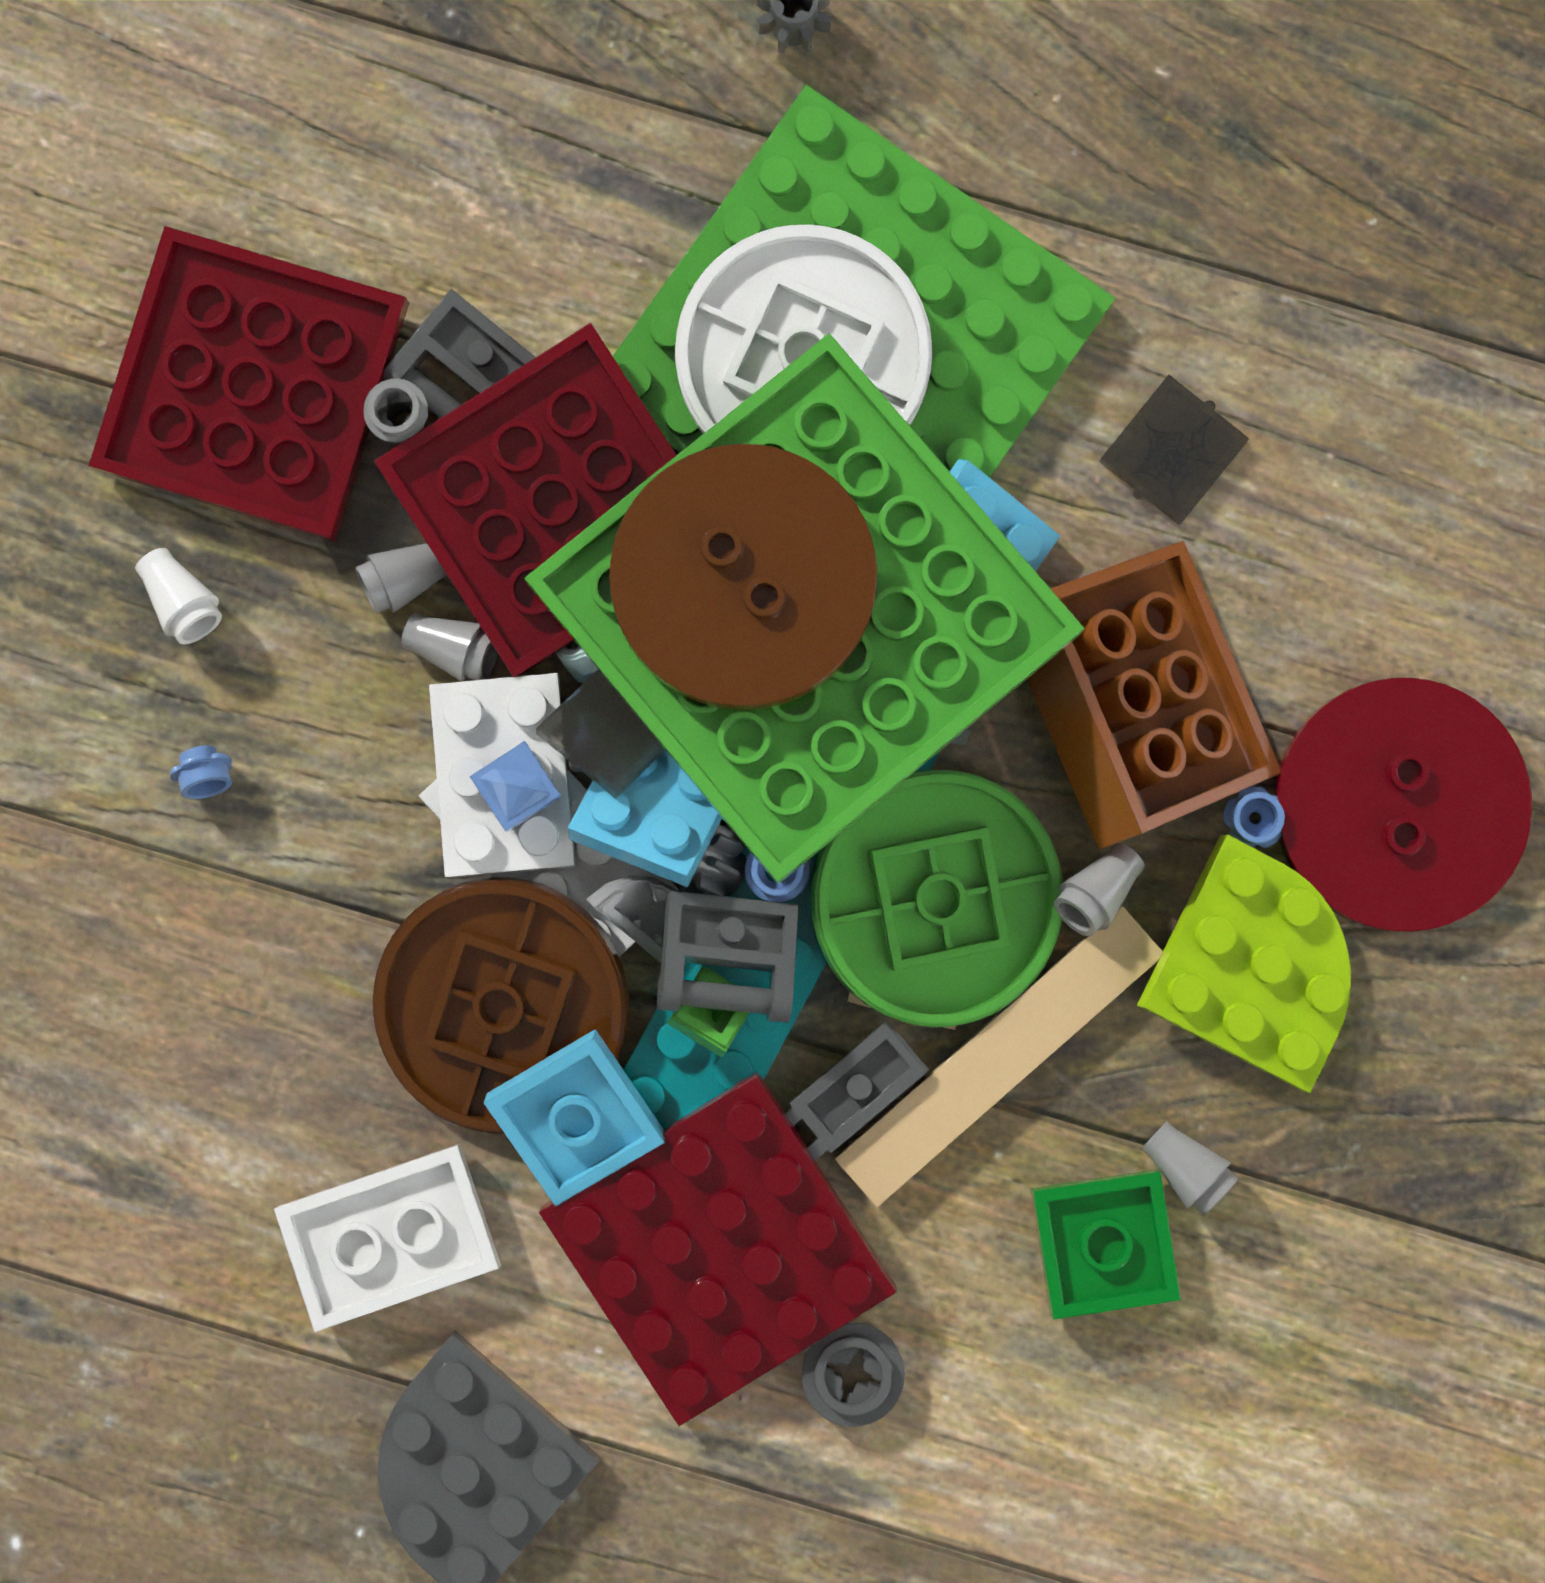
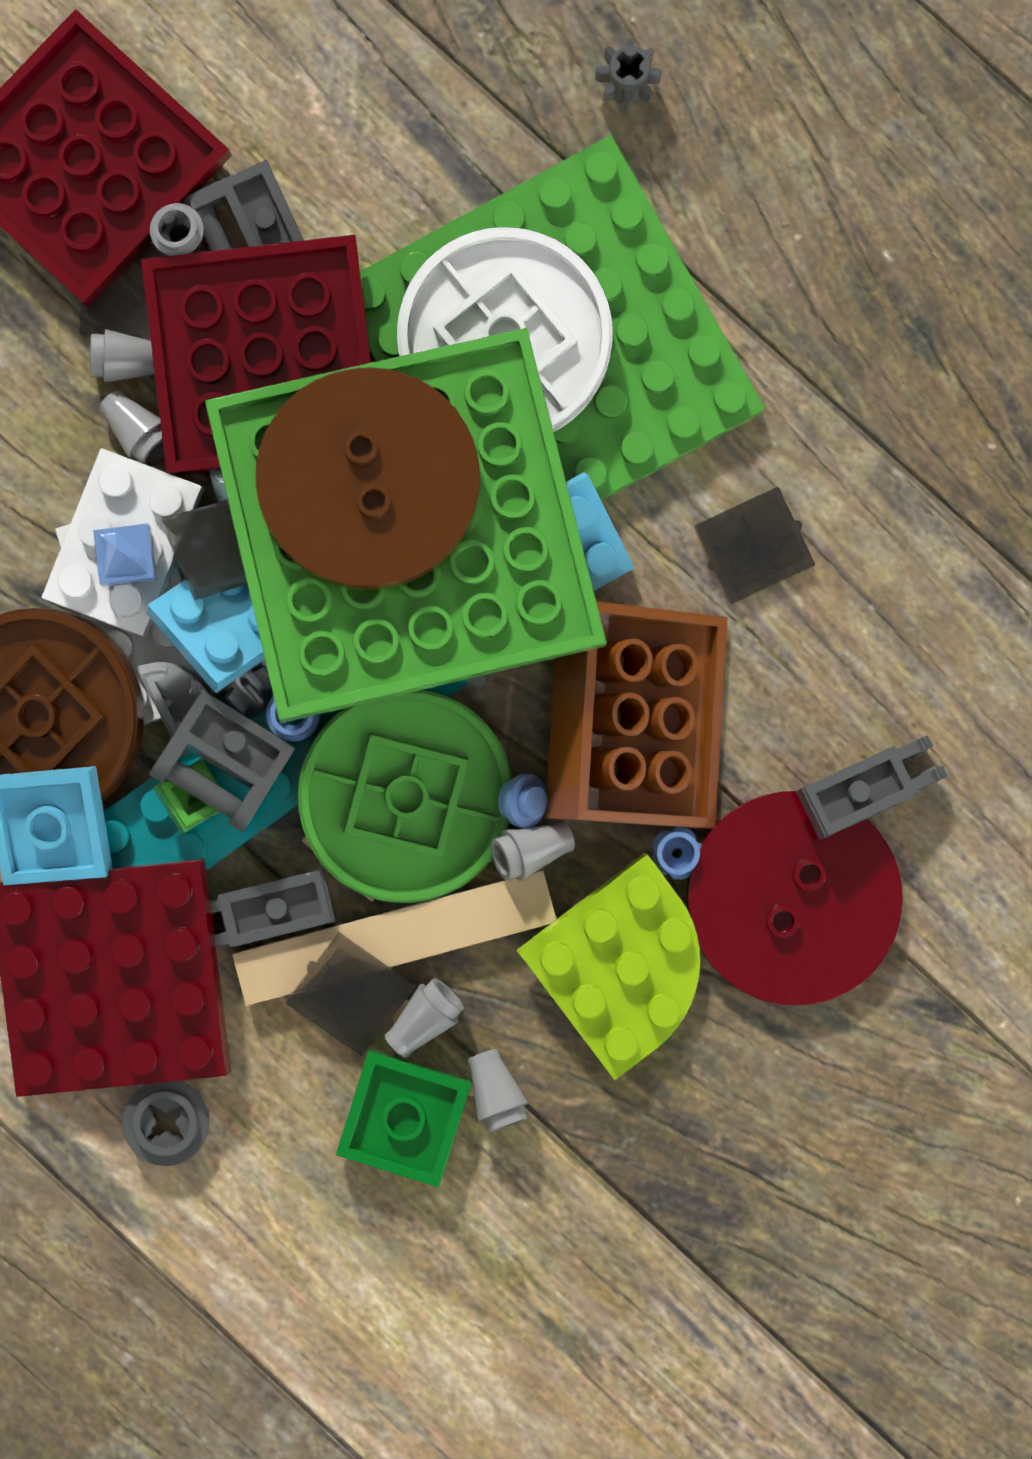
camera: 25 degrees right, 0 degrees up
none -> clear smoke piece [286,932,415,1056]
none -> light grey cone [385,978,464,1058]
none -> medium blue plate [498,774,548,828]
none -> dark grey hinge [796,735,948,841]

